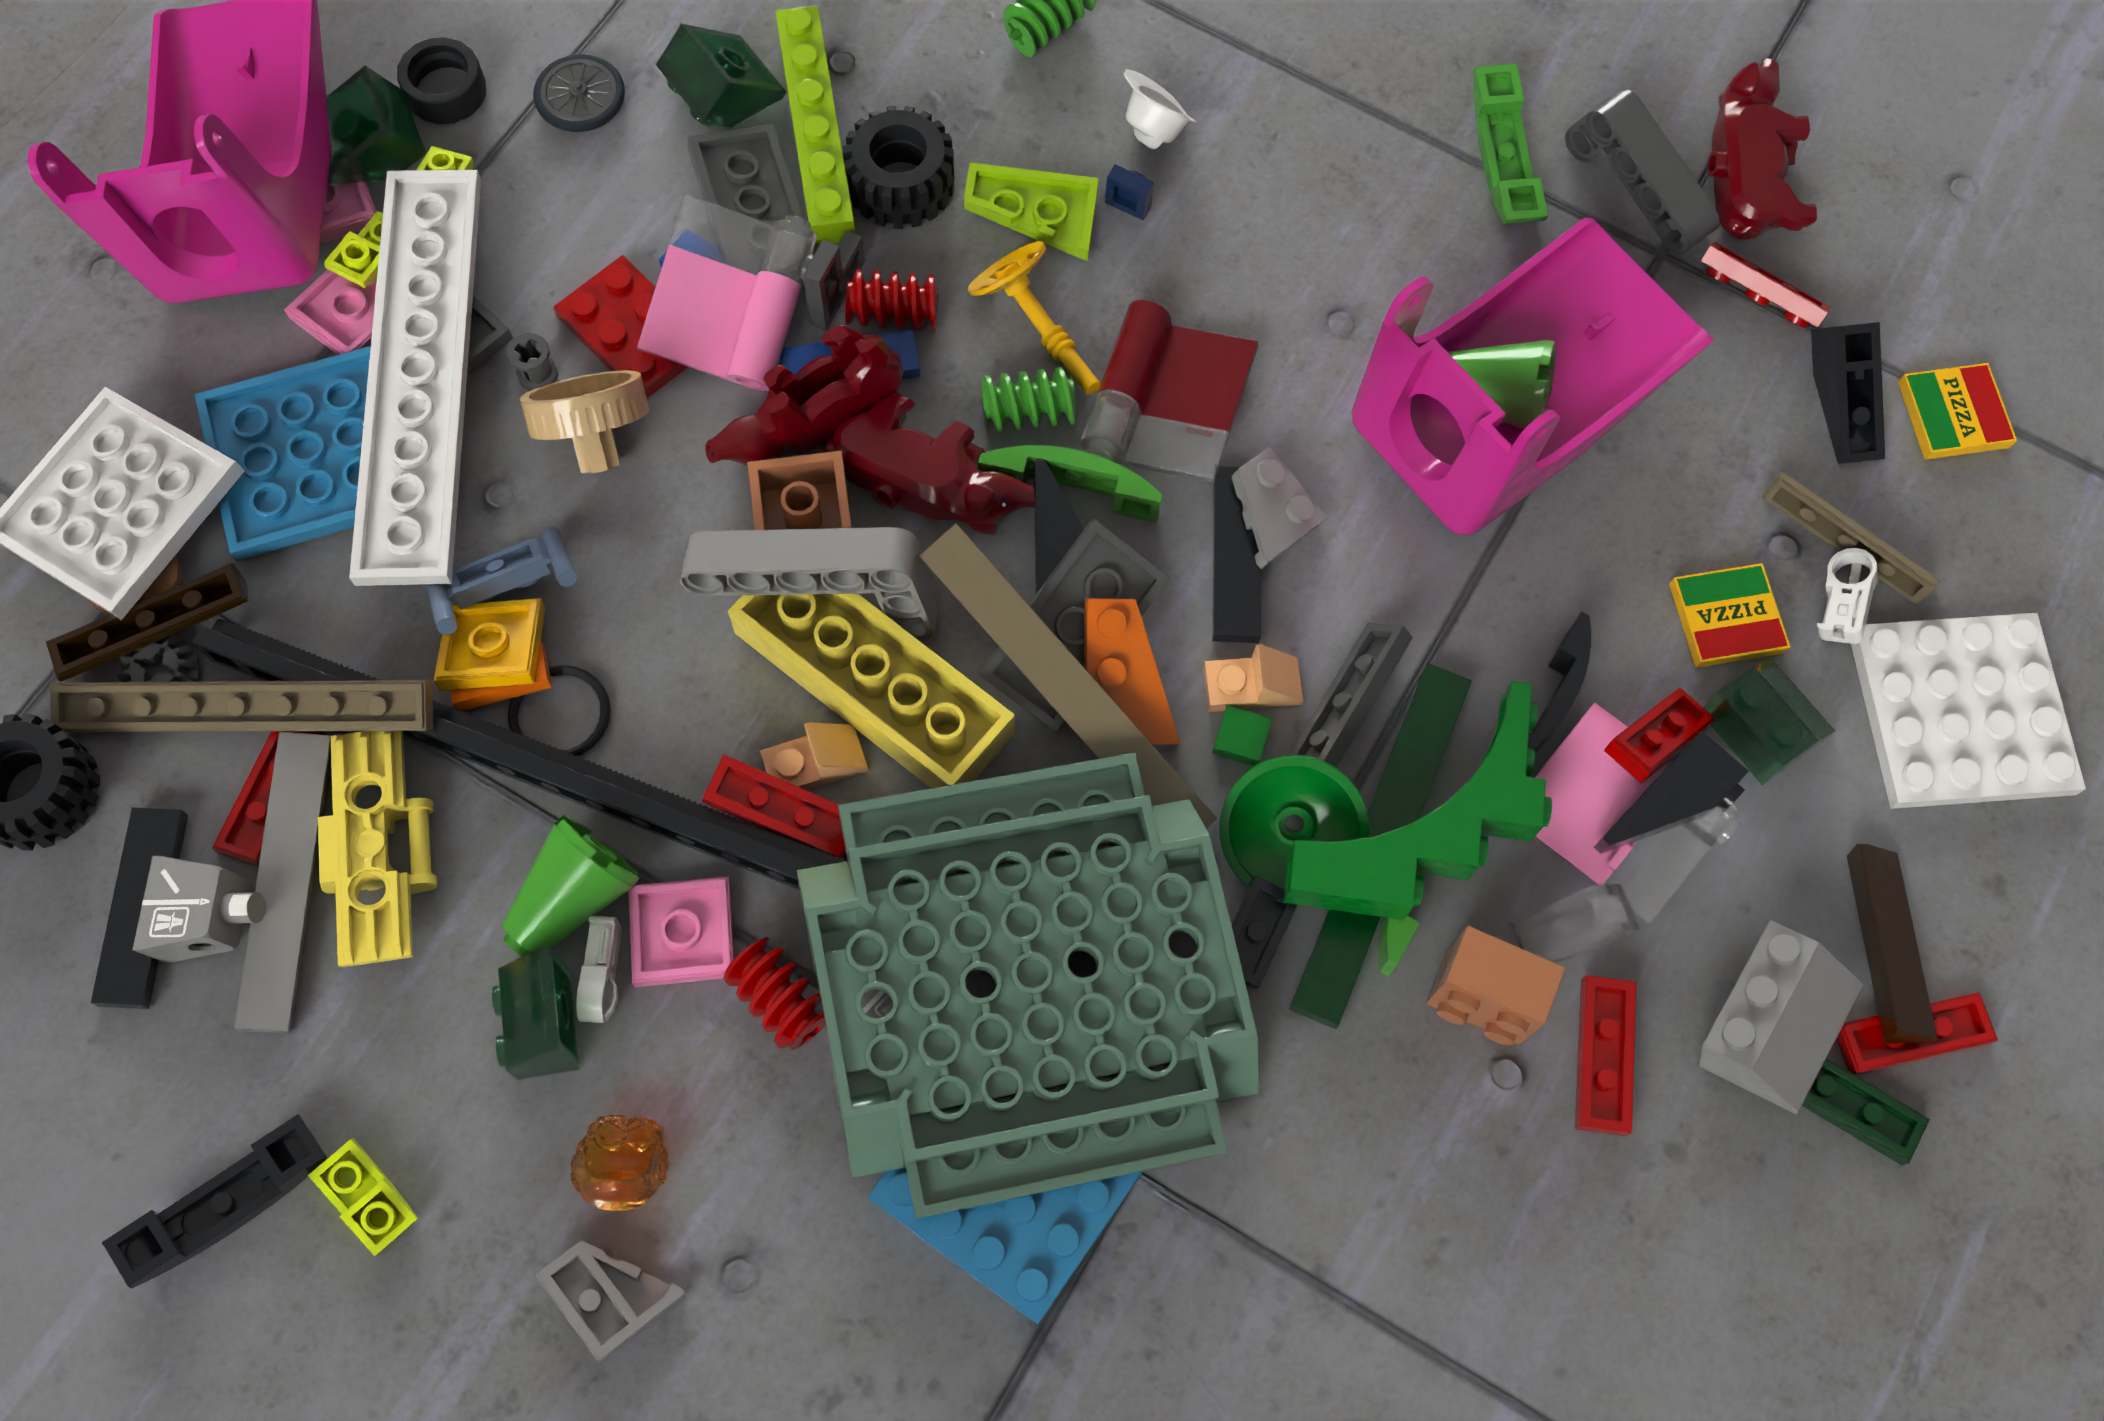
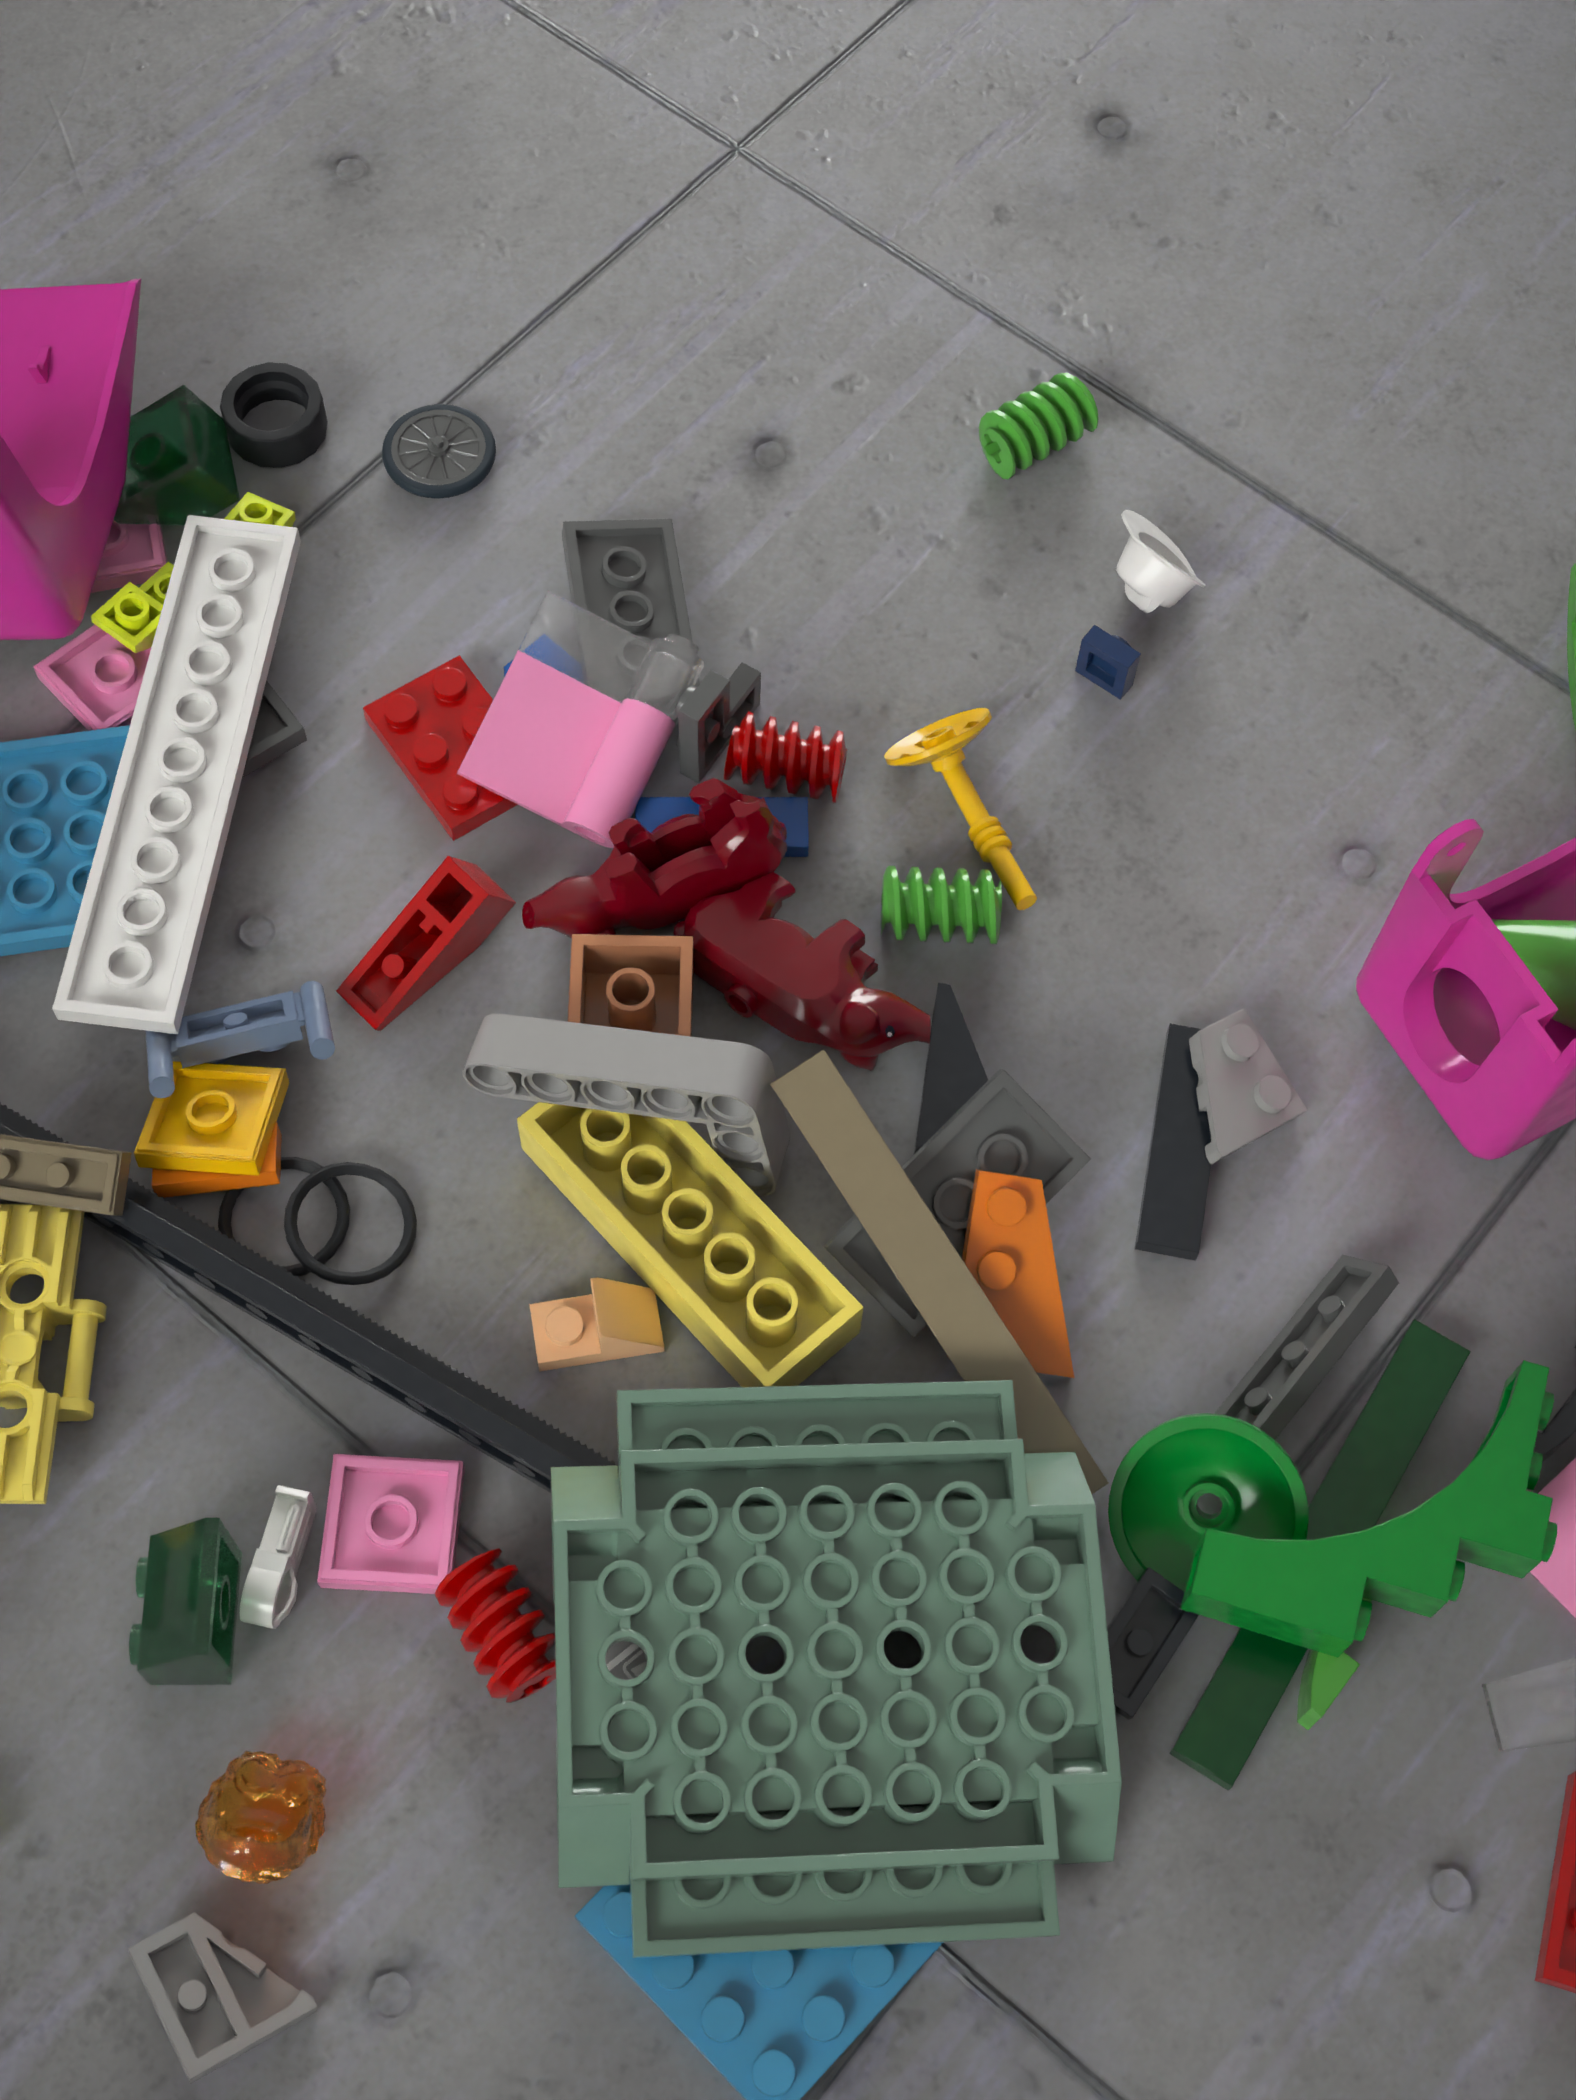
camera: 10 degrees right, 5 degrees down
bright green cone [502,814,640,958] -> none
dark grey bush [507,333,558,391] -> none
tan piece [520,370,649,473] -> none
clear green slope [656,23,787,128] -> none
red plate [702,754,845,859] -> none
lime arch [775,5,855,252] -> none
black tyre [843,106,955,229] -> none
lime wing [964,162,1099,262] -> none
bright green slope [978,445,1162,523] -> none
dark red door [1080,300,1258,483] -> none
light nougat slope [1203,644,1304,712] -> none
green tile [1212,705,1273,766] -> none
nougat brick [1426,926,1565,1046] -> none
none -> black tyre [284,1162,417,1285]
none -> red slope [336,856,516,1031]

